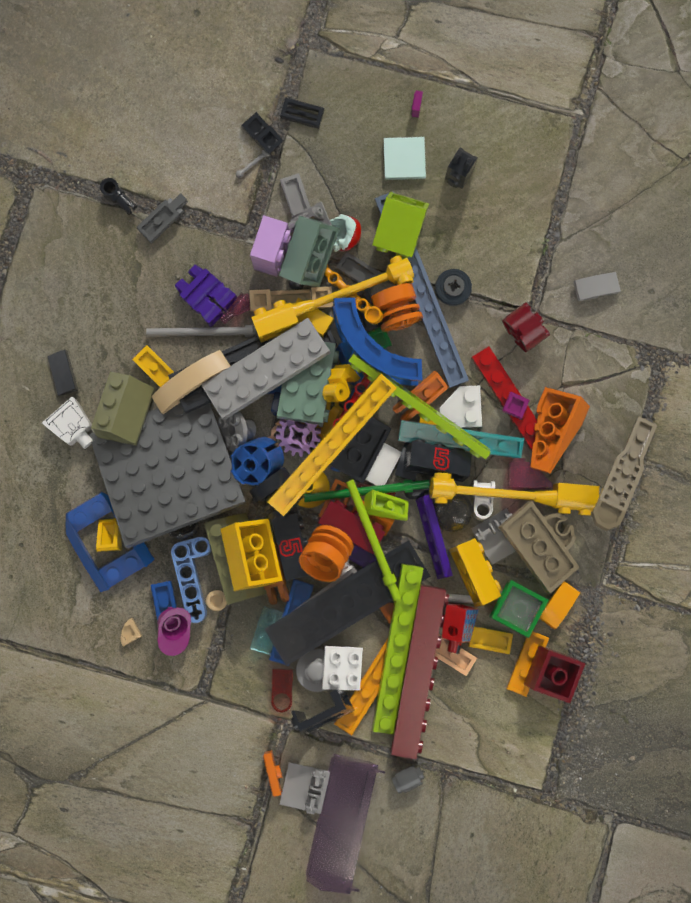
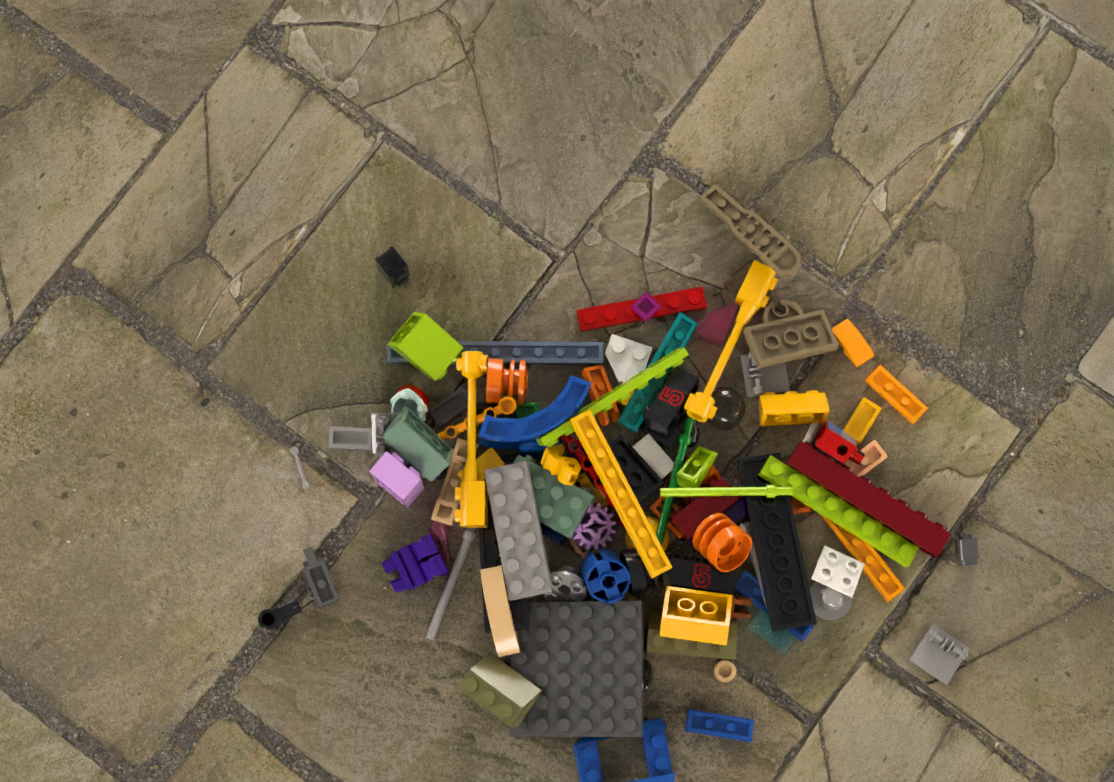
camera: 70 degrees left, 5 degrees down
white torso [42,397,93,449] -> none
black slope [47,349,78,396] -> none
yellow slope [96,518,123,552] -> none
tan tile [121,618,142,647] -> none
yellow plate [132,345,174,387] -> none
magenta piece [157,607,191,656] -> none
medium blue beam [171,537,212,623] -> none
black slope [241,112,284,154] -> none
orange plate [263,750,282,797] -> none
clear red piece [271,669,293,713] -> none
black tile [280,97,324,129] -> none
black panel [291,689,355,733] -> none
piece [306,754,385,894] -> none
light aqua tile [384,137,426,180] -> none
magenta tile [411,90,423,118] -> none
dark purple tile [416,495,453,579] -> none
black wheel [435,269,472,306] -> none
white piece [472,480,495,521] -> none
piece [489,580,549,638] -> none
dark red brick [502,302,550,352] -> none
dark red brick [524,645,586,703] -> none
orange wedge [530,387,590,474] -> none
light grey slope [573,272,621,301] -> none

